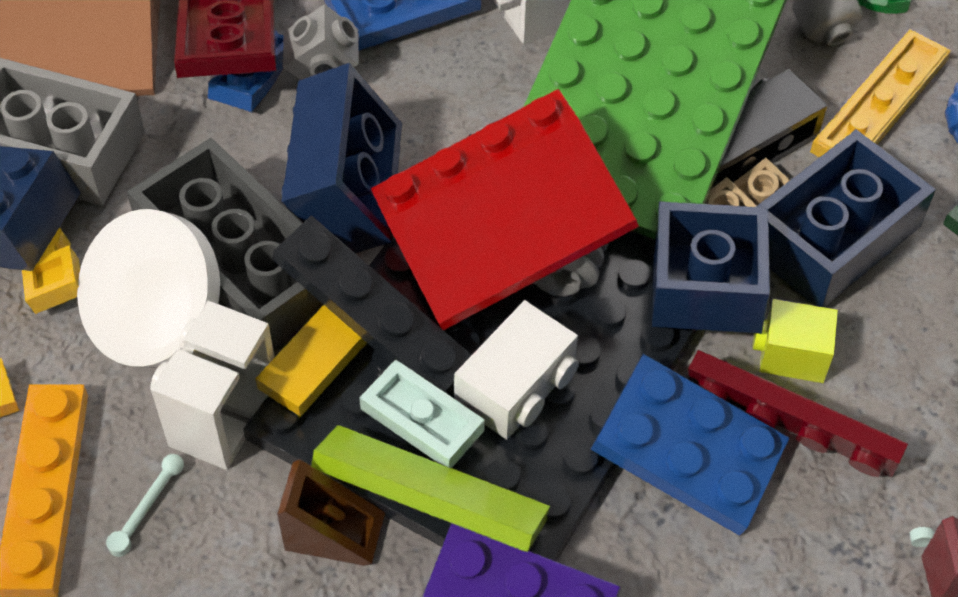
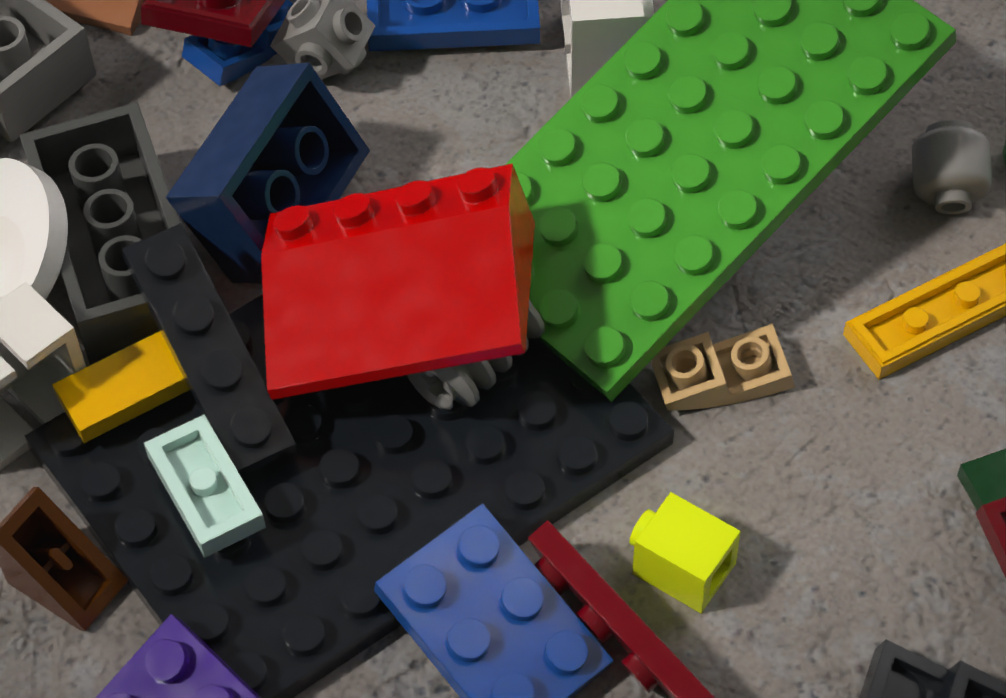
camera: 25 degrees right, 0 degrees up
lime tile [311,425,550,552] -> none
white brick [454,300,579,440] -> none
dark blue brick [652,201,770,334] -> none
black brick [711,69,828,189] -> none
dark blue brick [756,129,936,307] -> none

